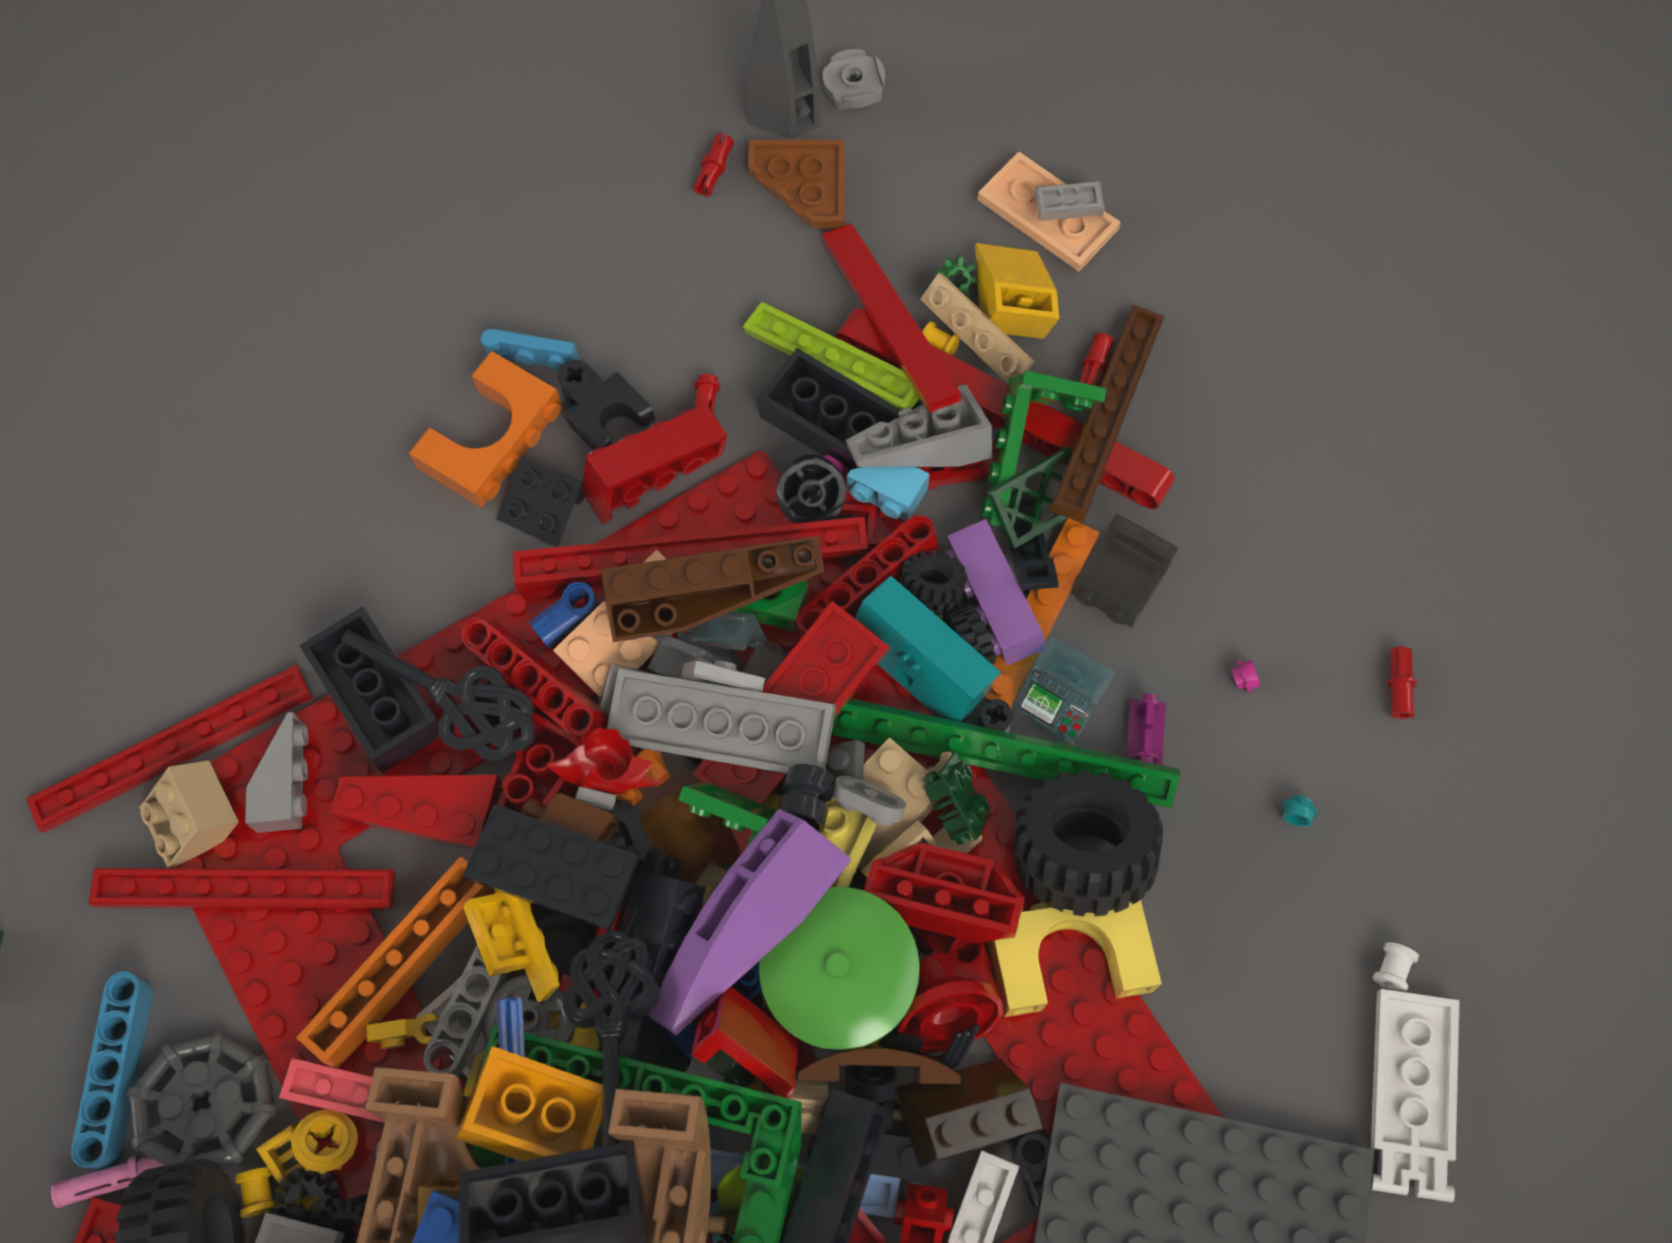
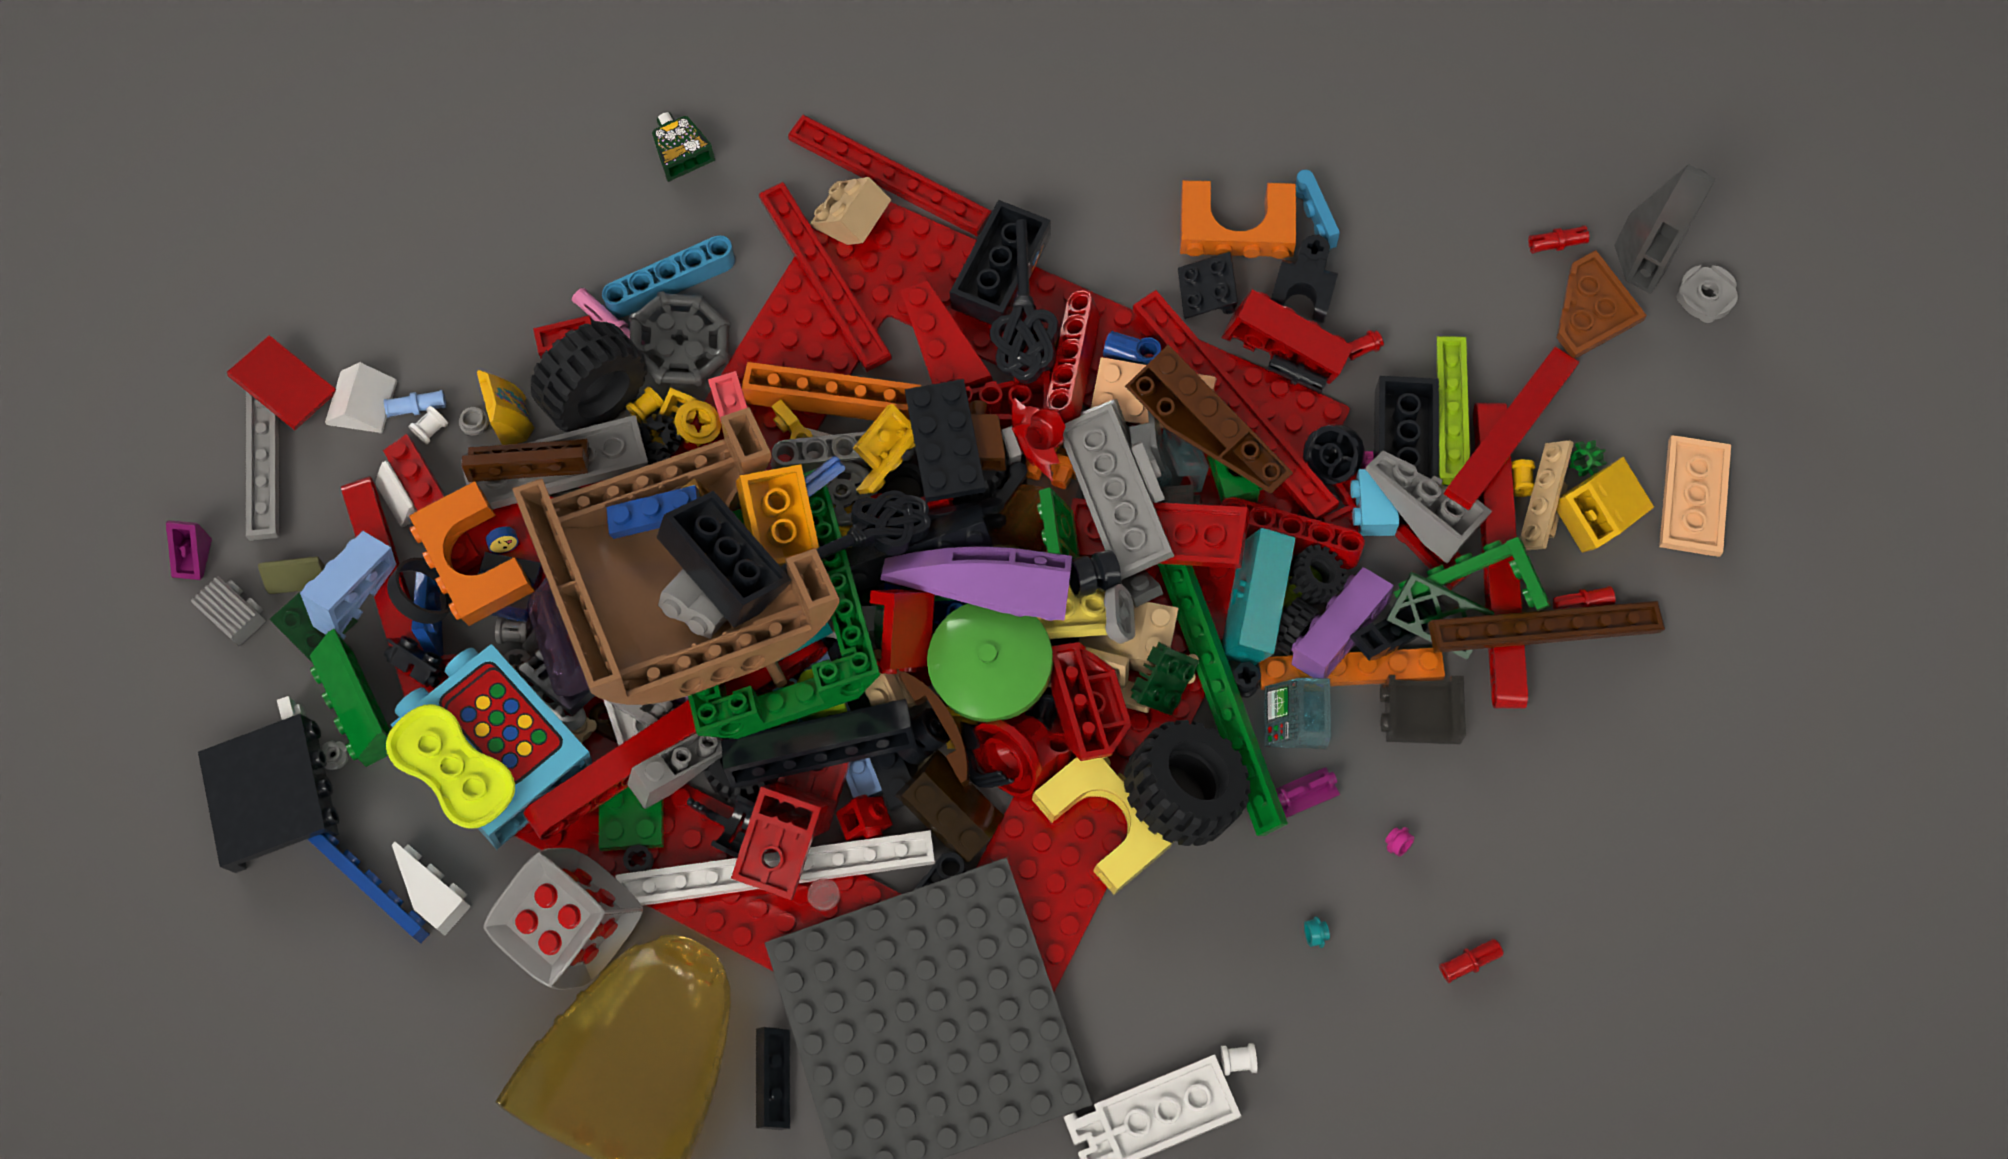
camera: 60 degrees right, 0 degrees up
light grey slope [245,712,309,833] -> none
light grey plate [1034,181,1105,221] -> none
none -> black pin [1267,353,1328,394]

